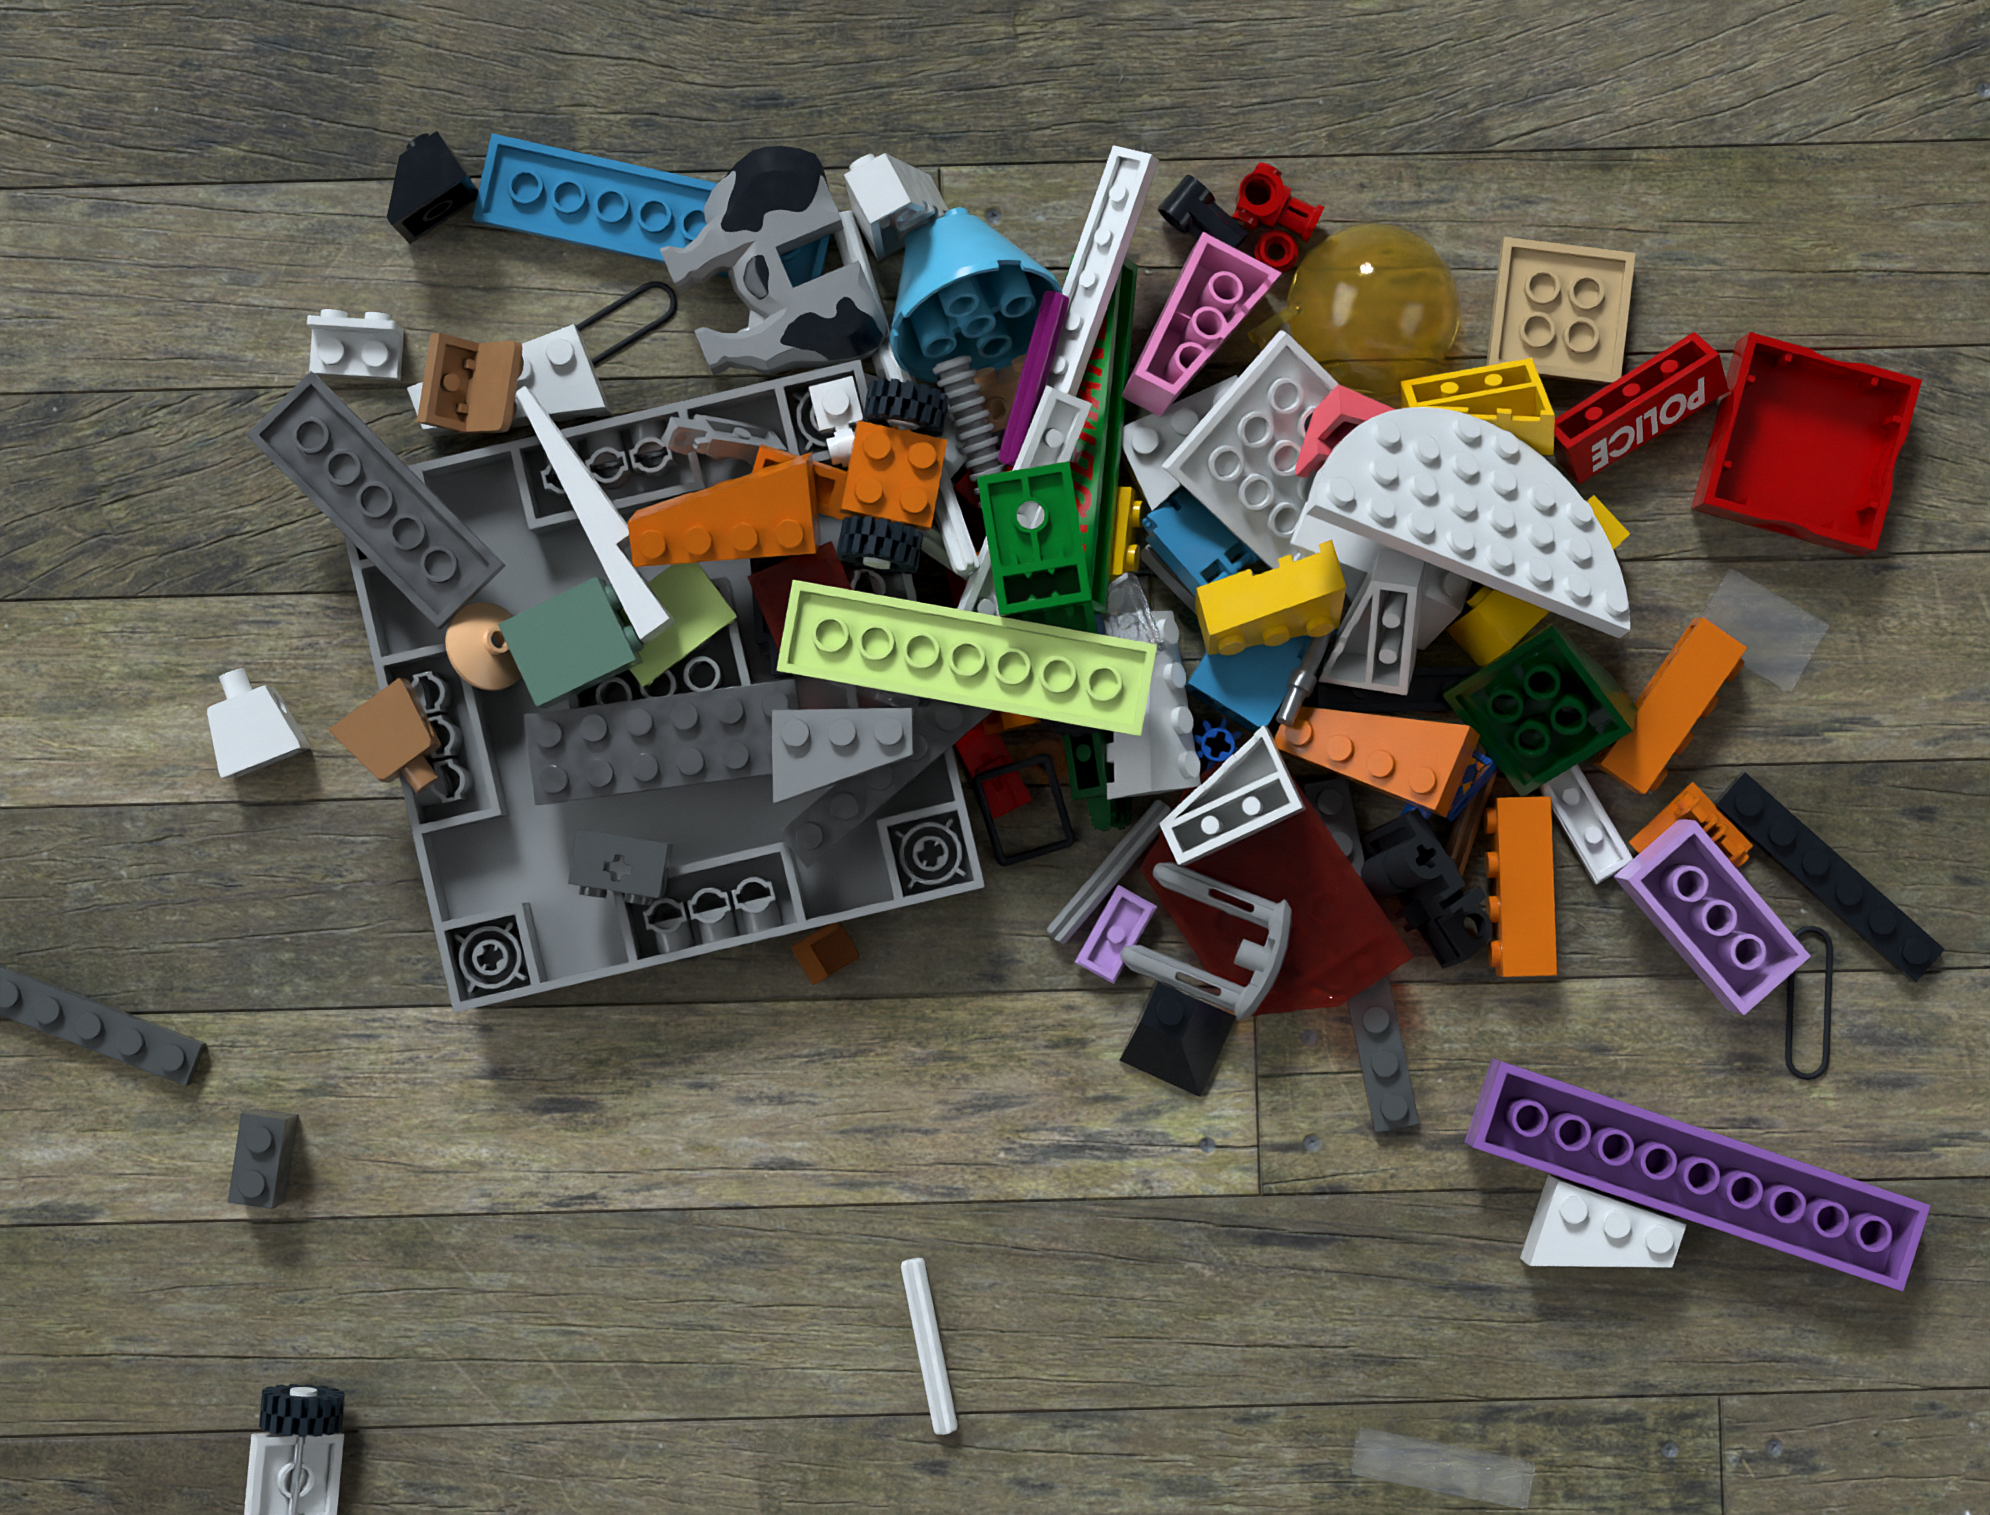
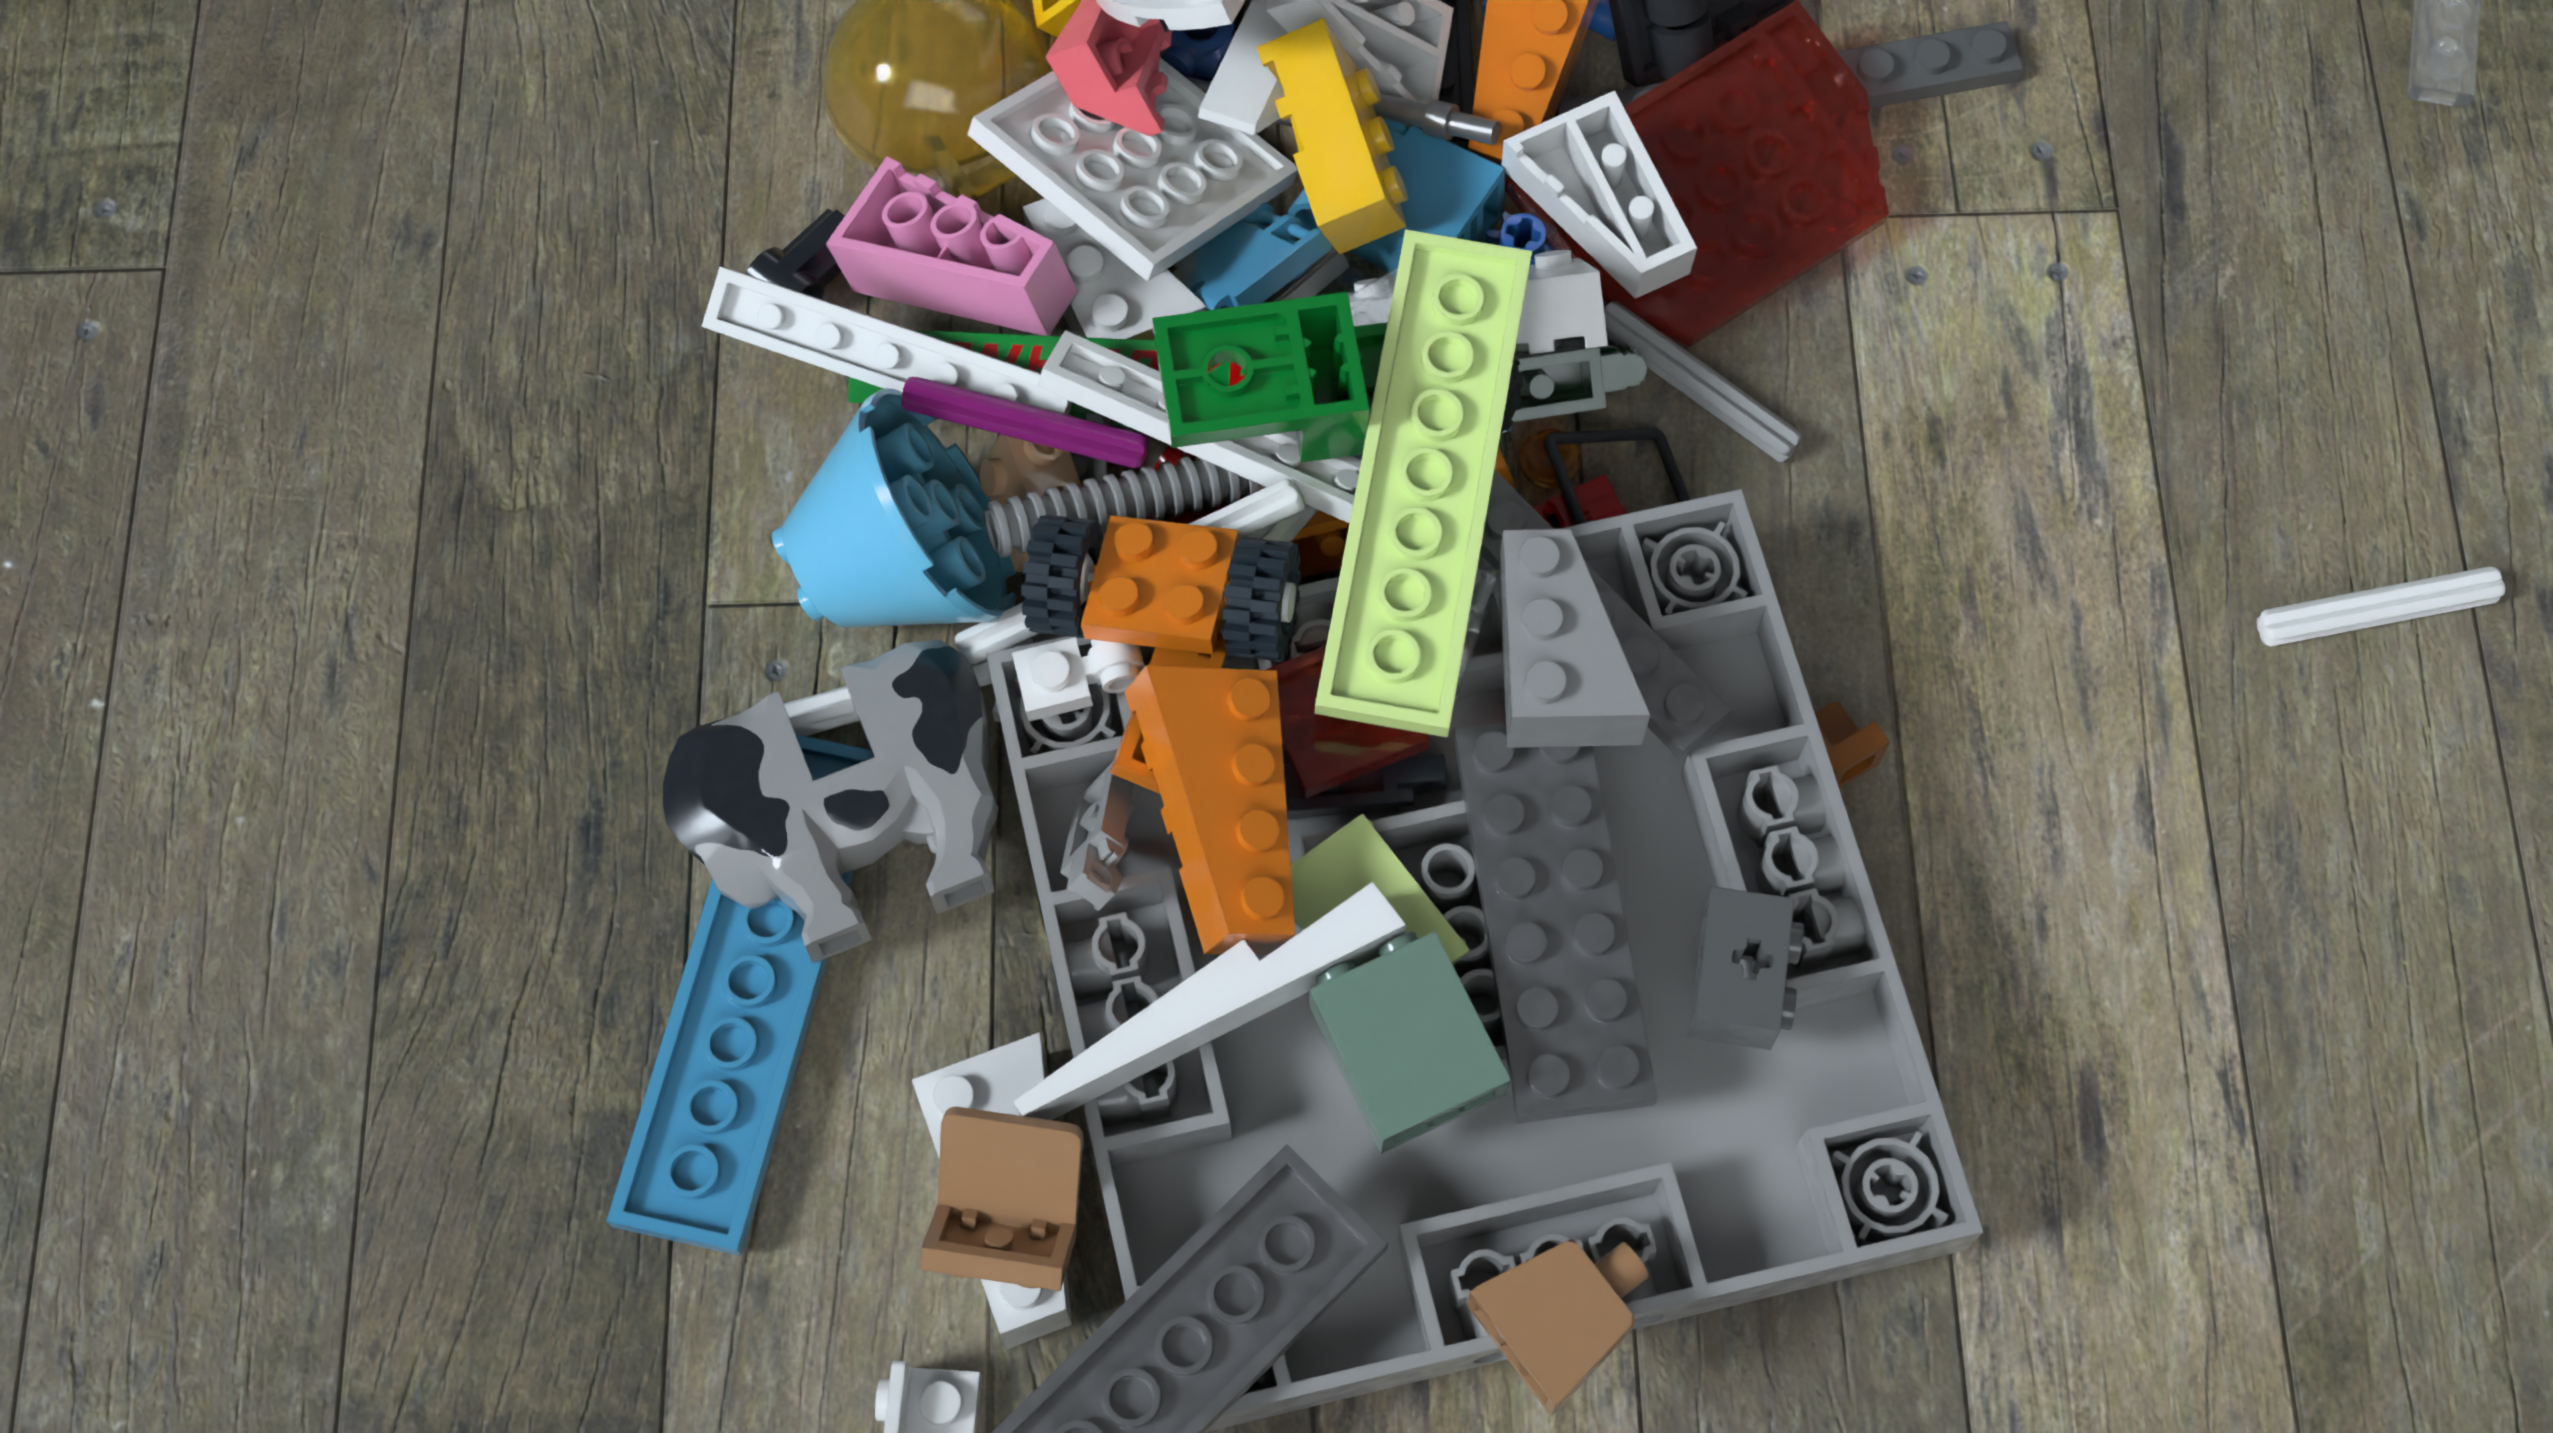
camera: 90 degrees left, 20 degrees down
black slope [387,131,479,244] -> none
light nougat dish [445,602,522,691] -> none
black piece [576,281,677,366] -> none
white wedge [844,153,949,262] -> none
lavender plate [1075,885,1157,984] -> none
black slope [1119,980,1236,1097] -> none
light grey piece [1120,862,1292,1021] -> none
red connector [1232,162,1325,243] -> none
red plate [1254,230,1298,274] -> none

